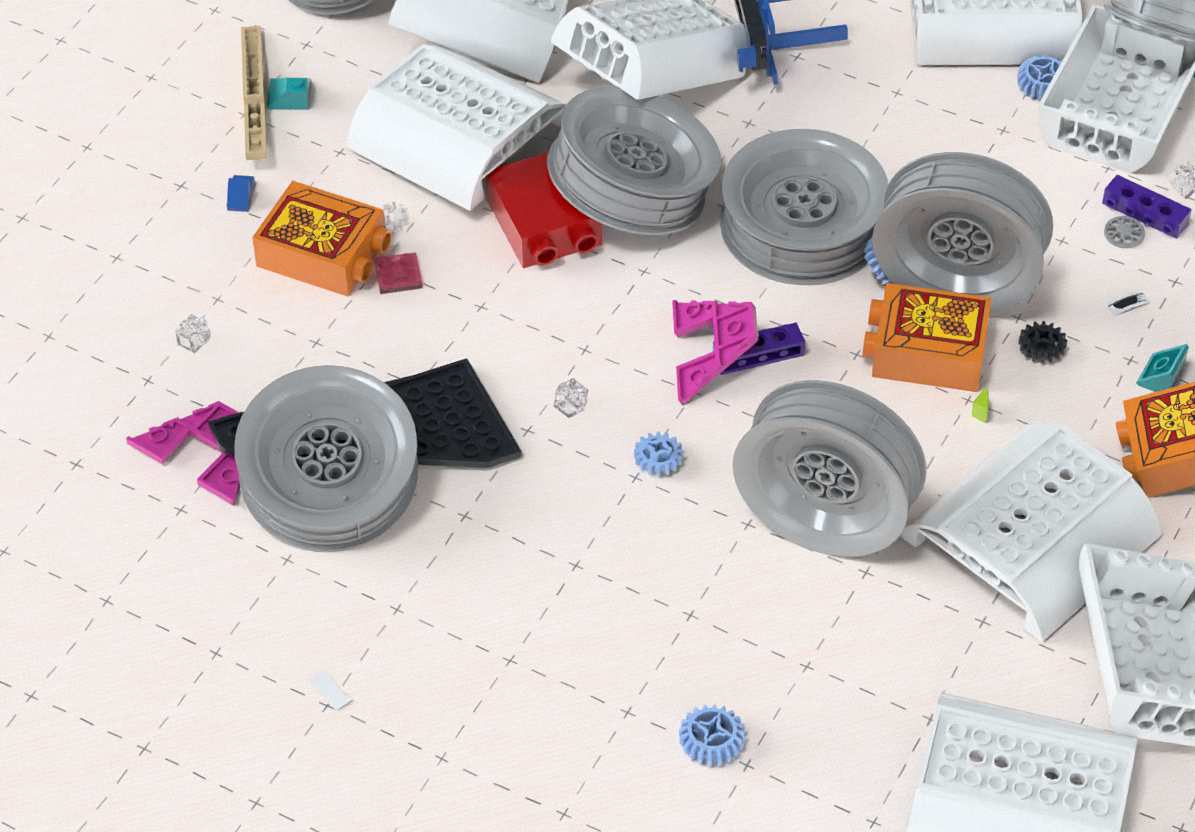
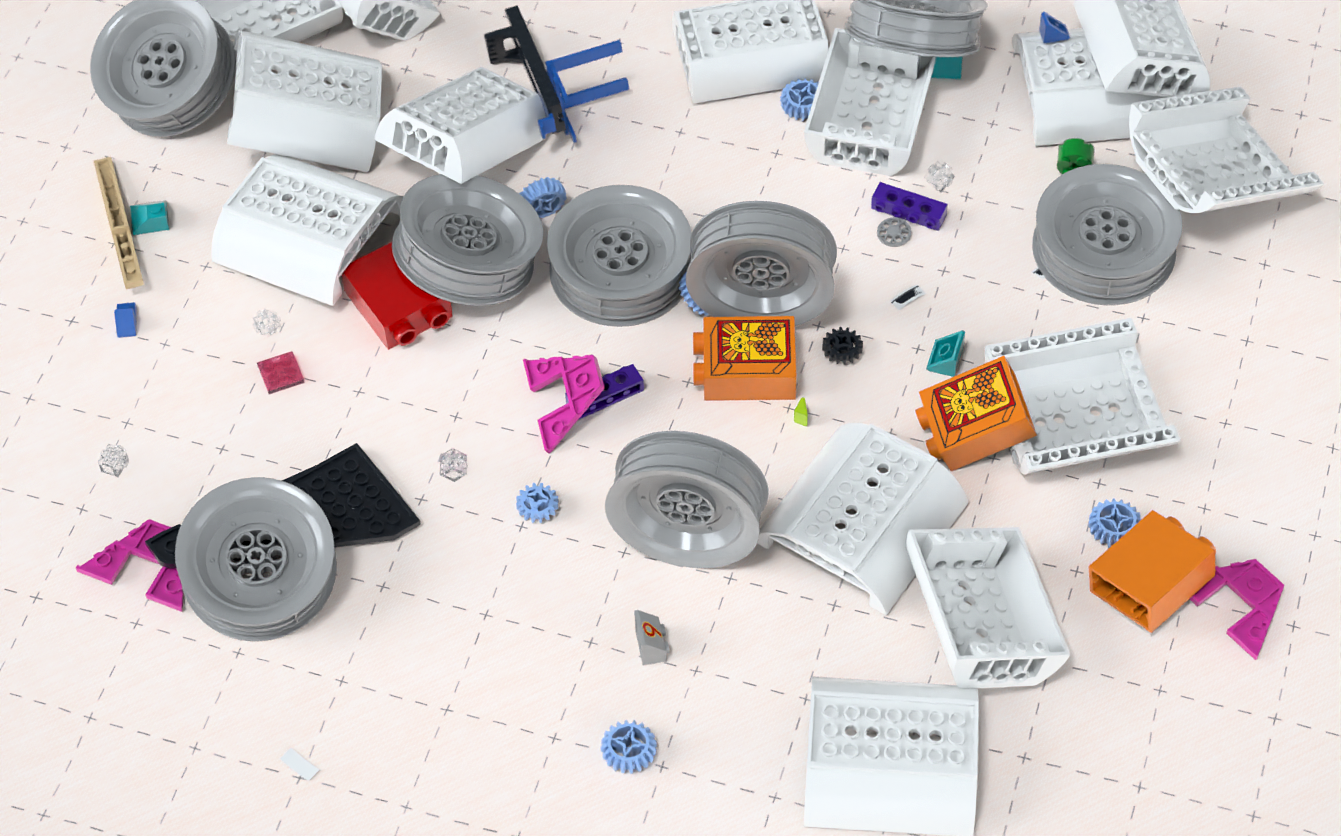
camera: 10 degrees left, 5 degrees up
brick [252,180,392,297] -> none
none -> light blue gear [519,177,567,218]
none -> light grey slope [634,610,670,665]

